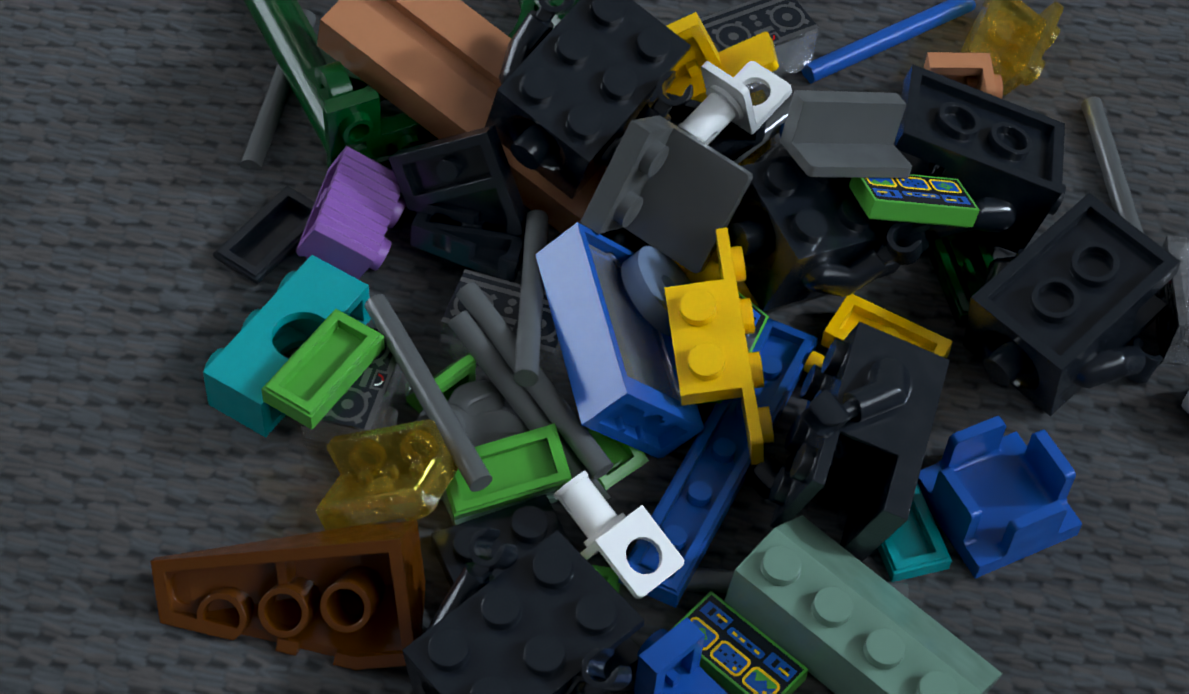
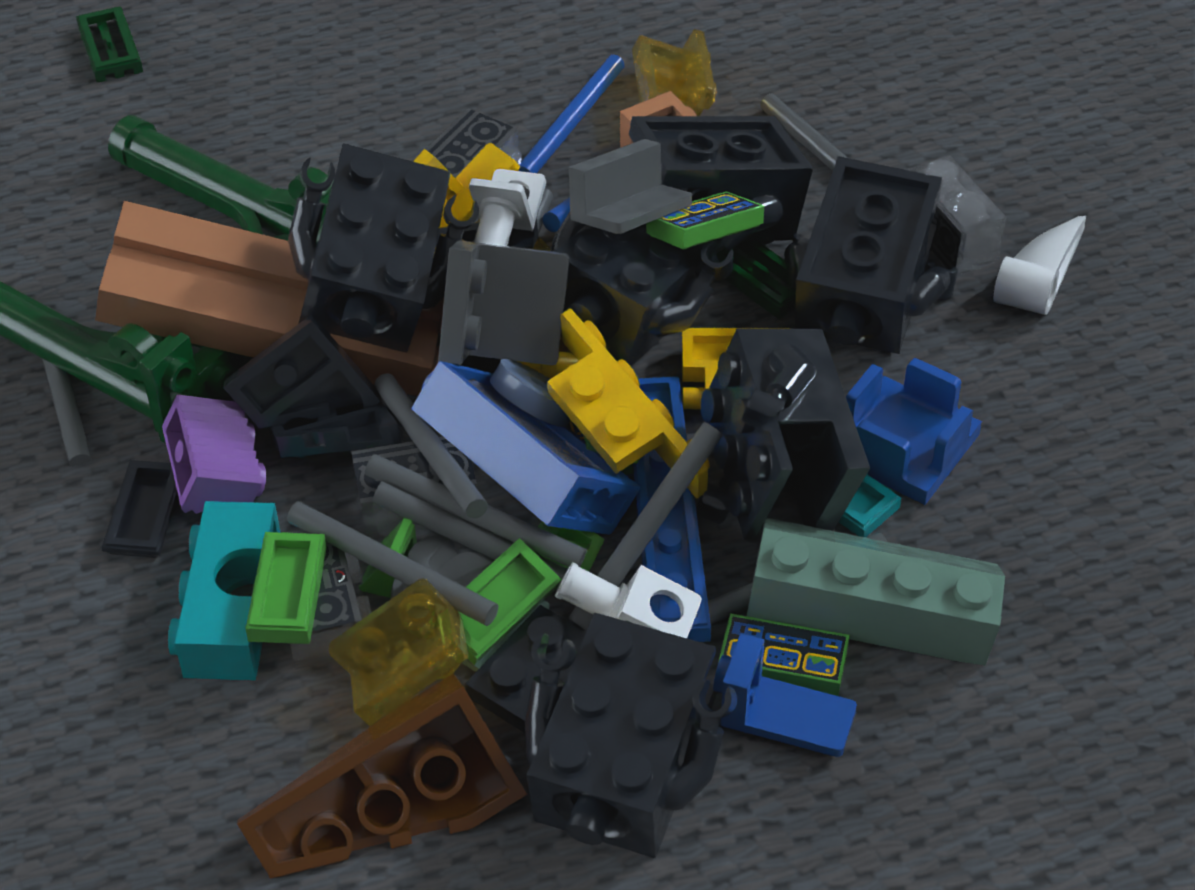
camera: 25 degrees left, 5 degrees down
none -> dark grey bar [568,422,723,631]

